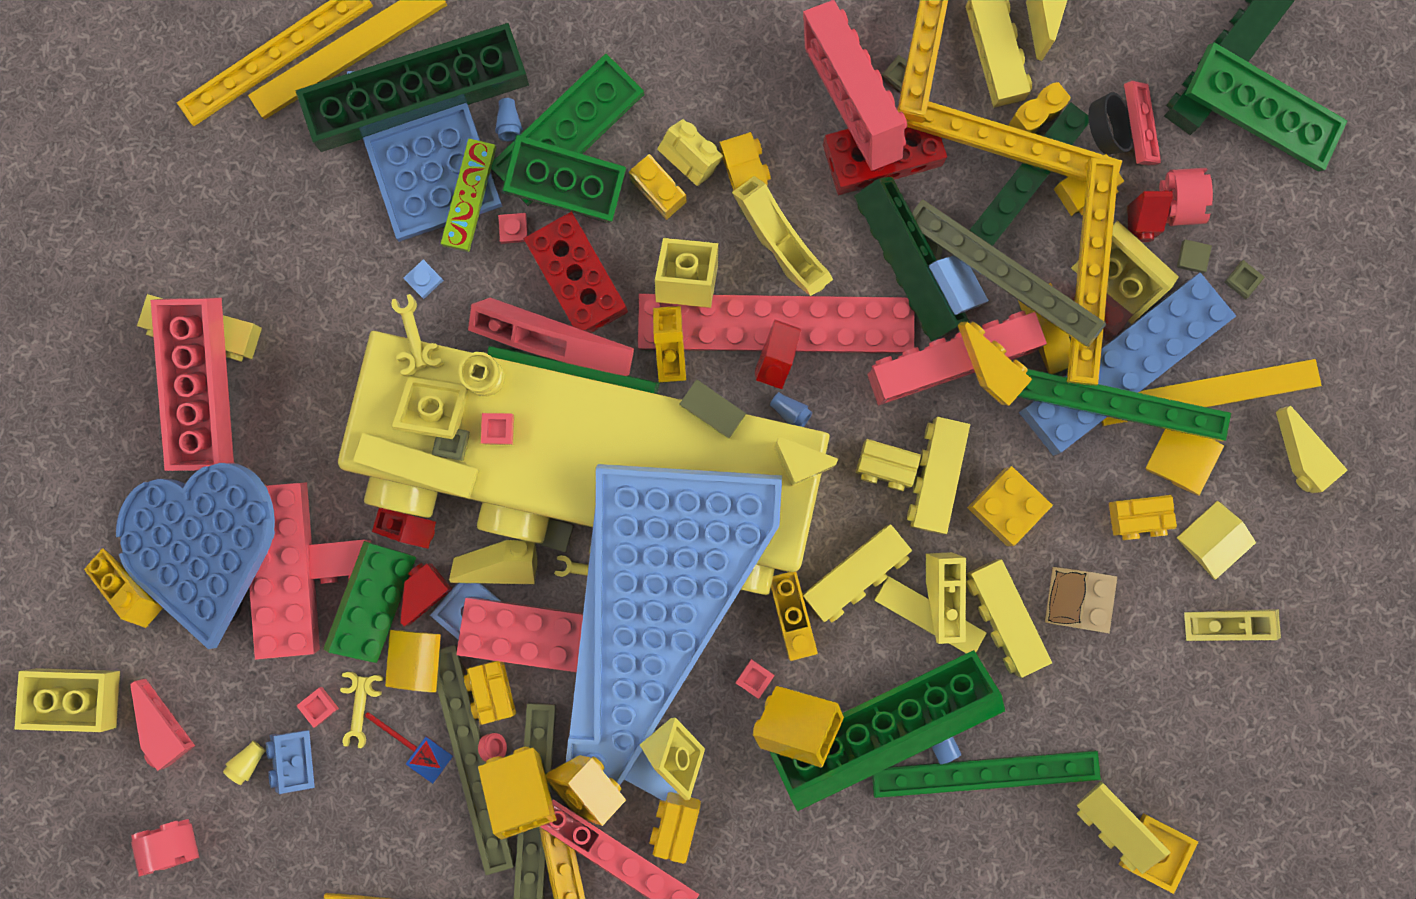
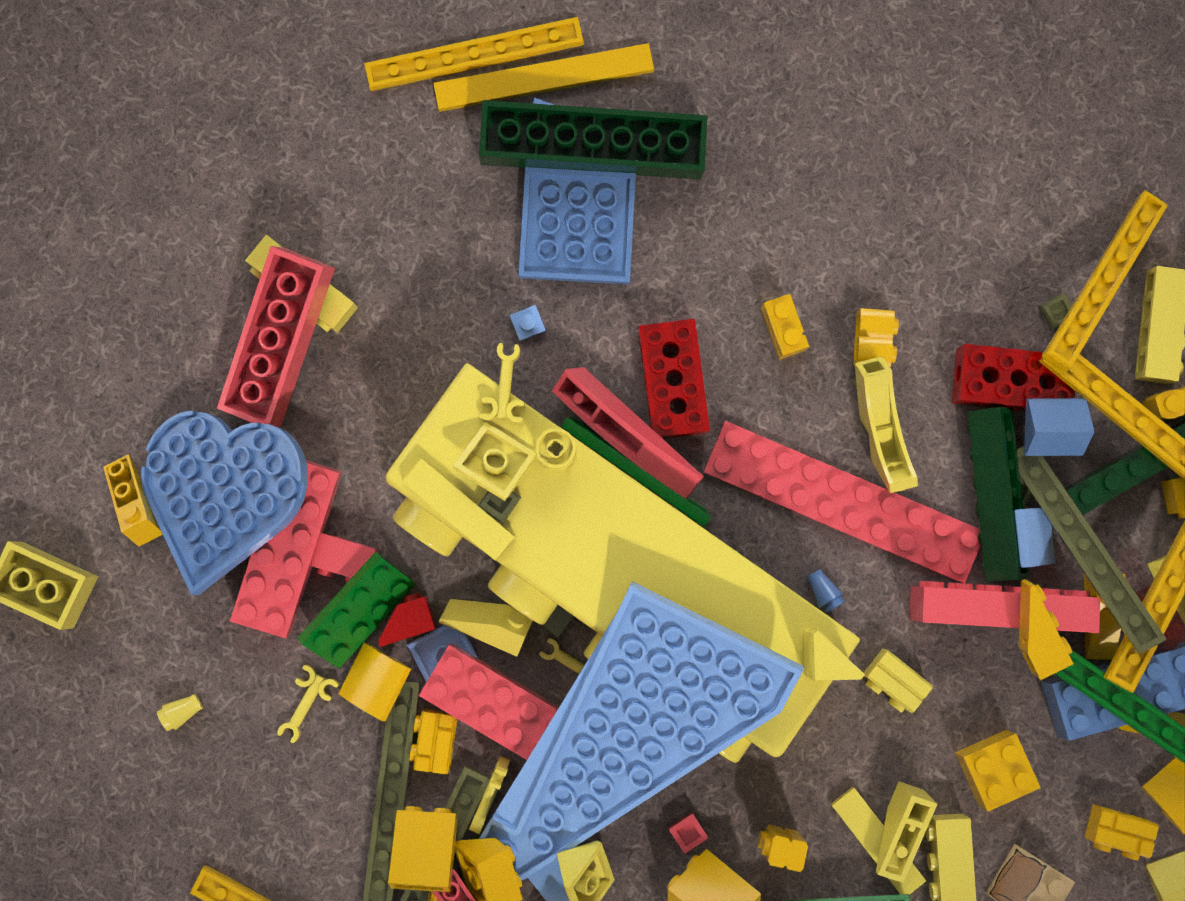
camera: 20 degrees right, 0 degrees up
coral slope [130,679,195,771] -> none
coral brick [131,819,200,877] -> none
medium blue bracket [266,730,315,794] -> none
coral plate [297,687,339,728] -> none
piece [365,712,453,784] -> none
red slope [372,507,436,549] -> none
lime tile [441,138,497,252] -> none
coral tile [478,733,507,762] -> none
coral plate [481,413,514,445] -> none
green plate [491,54,645,206] -> none
medium blue cone [495,98,523,142] -> none
coral plate [498,213,528,244] -> none
green brick [501,135,626,223] -> none
yellow bracket [653,306,686,382] -> none
light yellow brick [655,238,718,308] -> none
light yellow brick [657,119,724,186] -> none
olive tile [680,379,746,439] -> none
red slope [755,320,801,389] -> none
yellow slope [771,572,818,661] -> none
light yellow brick [802,524,912,623] -> none
coral brick [803,0,907,171] -> none
light yellow brick [907,417,970,535] -> none
none -> light yellow bar [469,755,510,834]
none -> yellow brick [757,824,808,872]
none -> medium blue slope [1024,398,1095,456]

